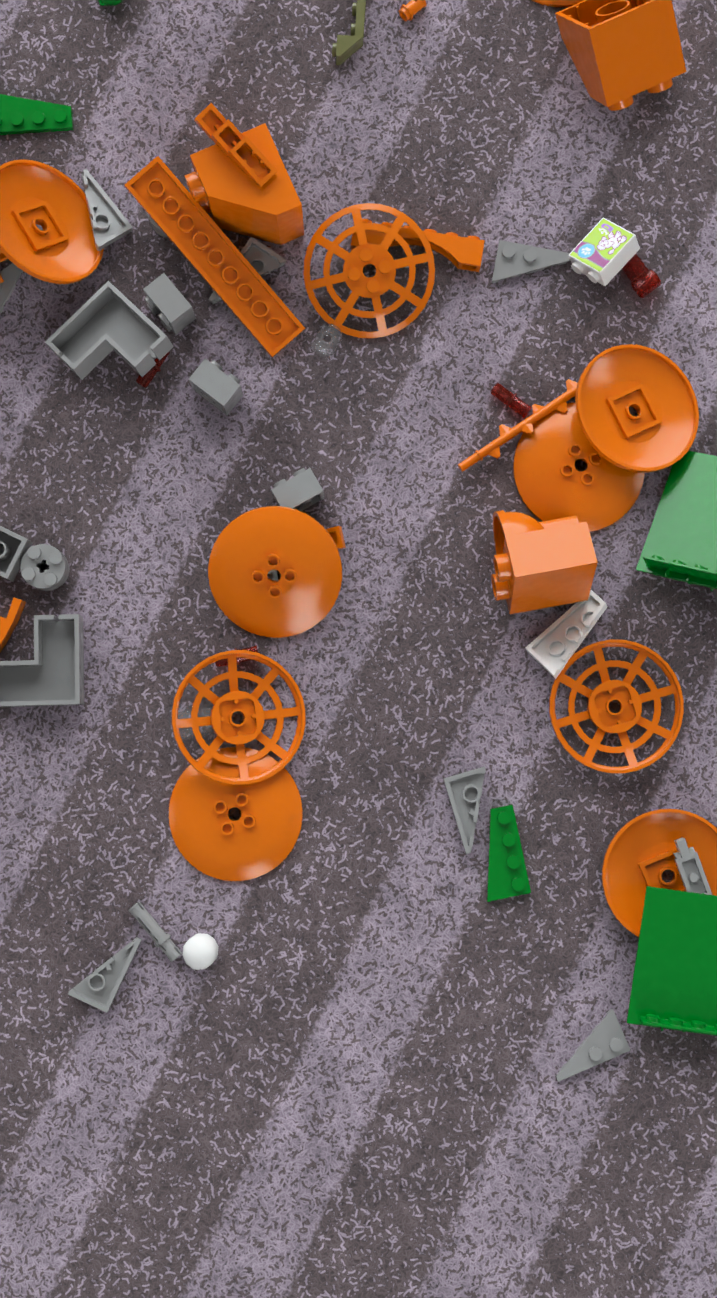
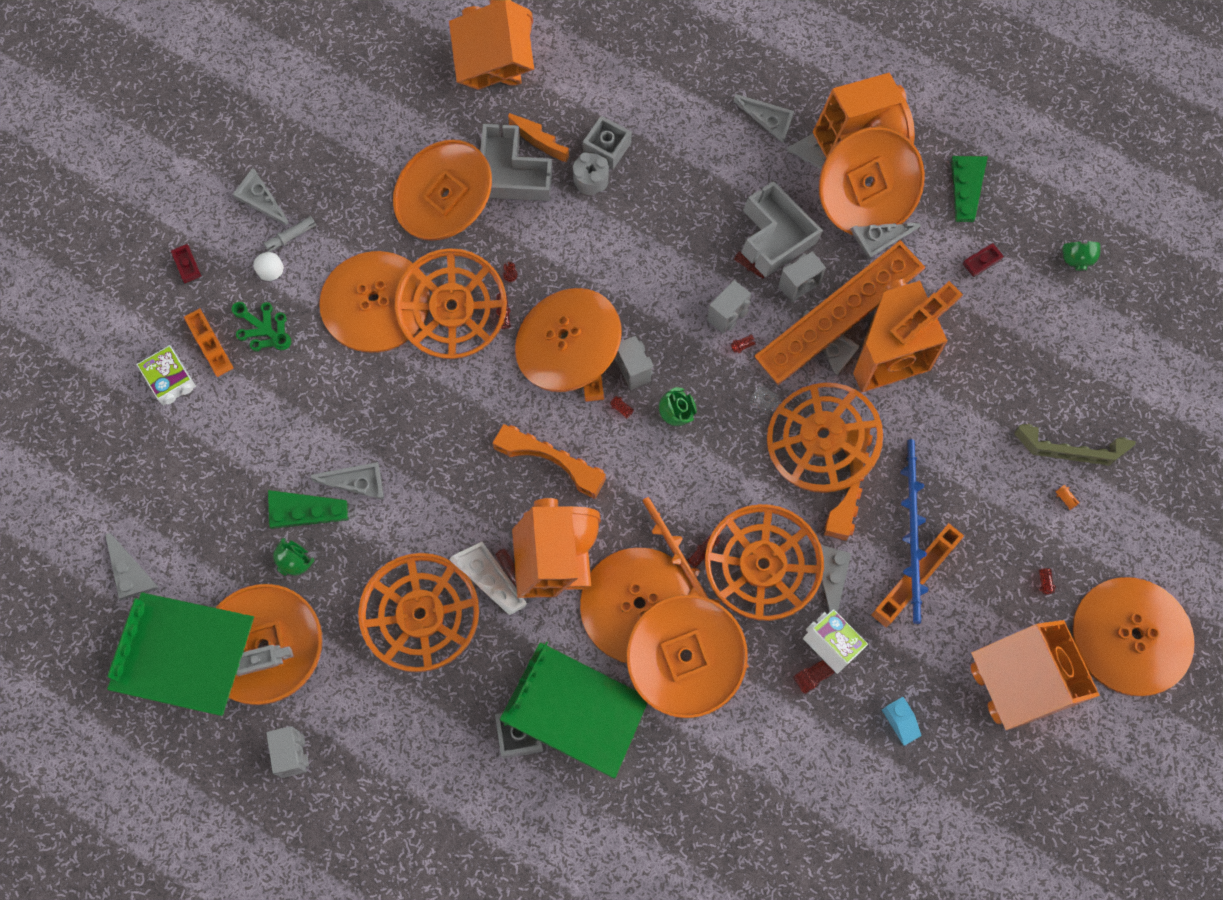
camera: 100 degrees right, 15 degrees down
none -> brick [136,345,196,406]
none -> dark red plate [171,244,202,283]
none -> orange slope [184,308,234,377]
none -> green plant [231,302,292,352]
none -> green cylinder [273,538,314,576]
none -> orange dish [393,140,492,241]
none -> orange arch [493,424,606,499]
none -> clear red axle [495,549,516,587]
none -> clear red pin [503,262,518,282]
none -> clear red pin [610,396,634,419]
none -> green cylinder [658,387,697,427]
none -> orange dish [705,504,824,621]
none -> clear red pin [731,334,756,353]
none -> orange arch [871,523,964,628]
none -> medium azure slope [882,697,922,746]
none -> blue plant [900,439,928,624]
none -> dark red plate [962,243,1004,278]
none -> clear red pin [1039,568,1056,595]

